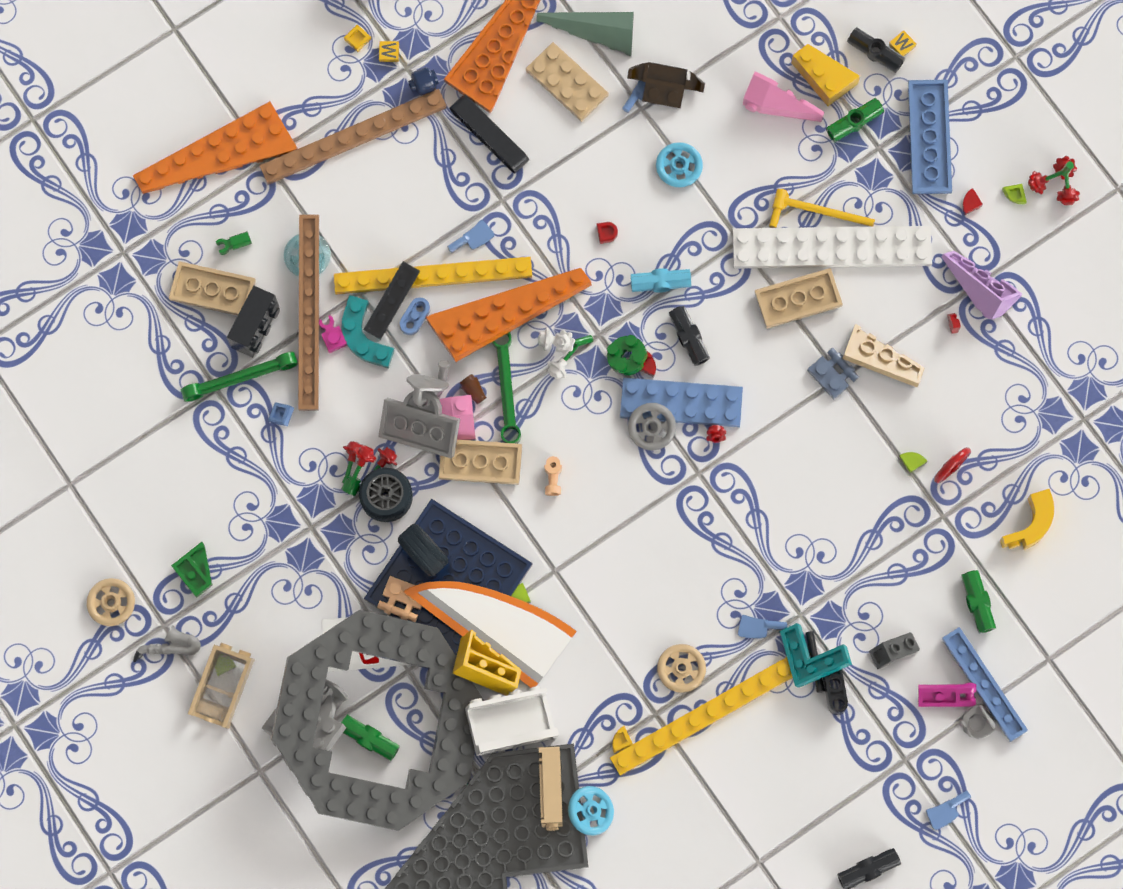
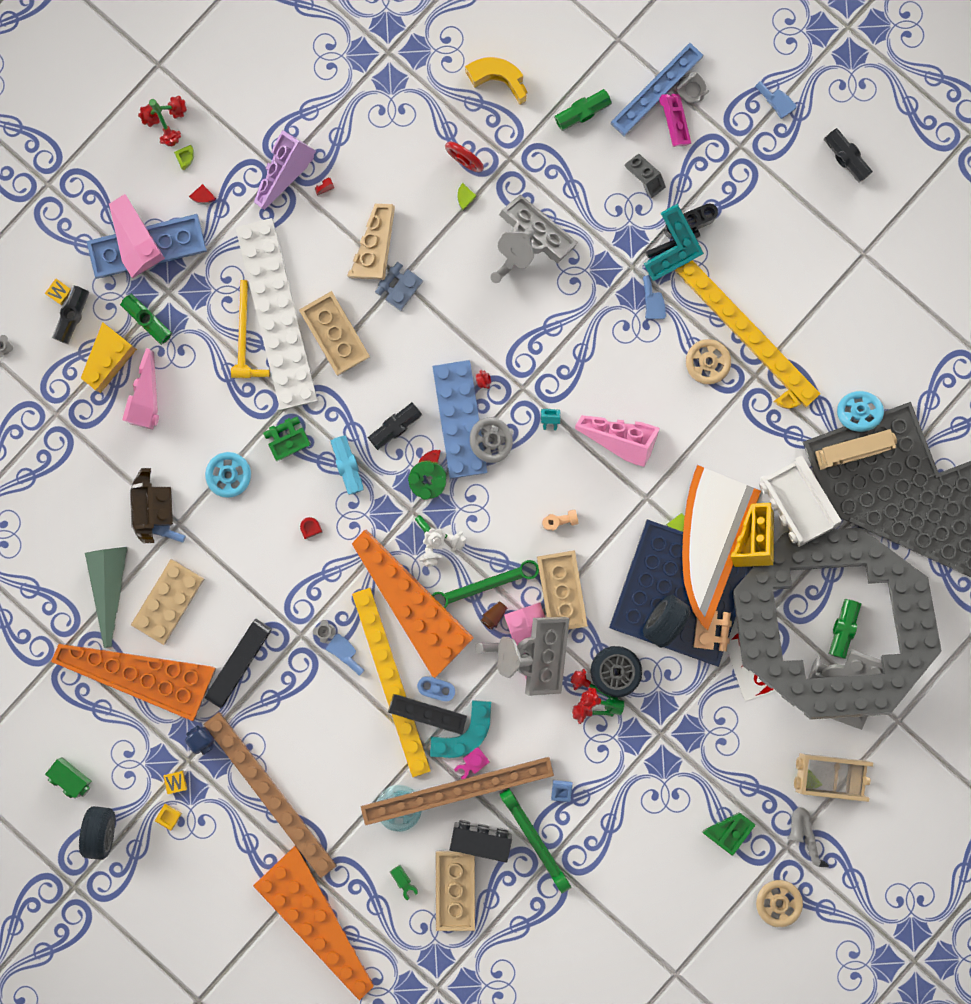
camera: 105 degrees left, 10 degrees up
none -> bright pink wedge [109,194,165,278]
none -> green plate [263,416,311,462]
none -> light grey plate [313,620,336,643]
none -> light grey plate [490,194,578,283]
none -> teal tile [541,409,561,430]
none -> bright pink wedge [575,415,660,467]

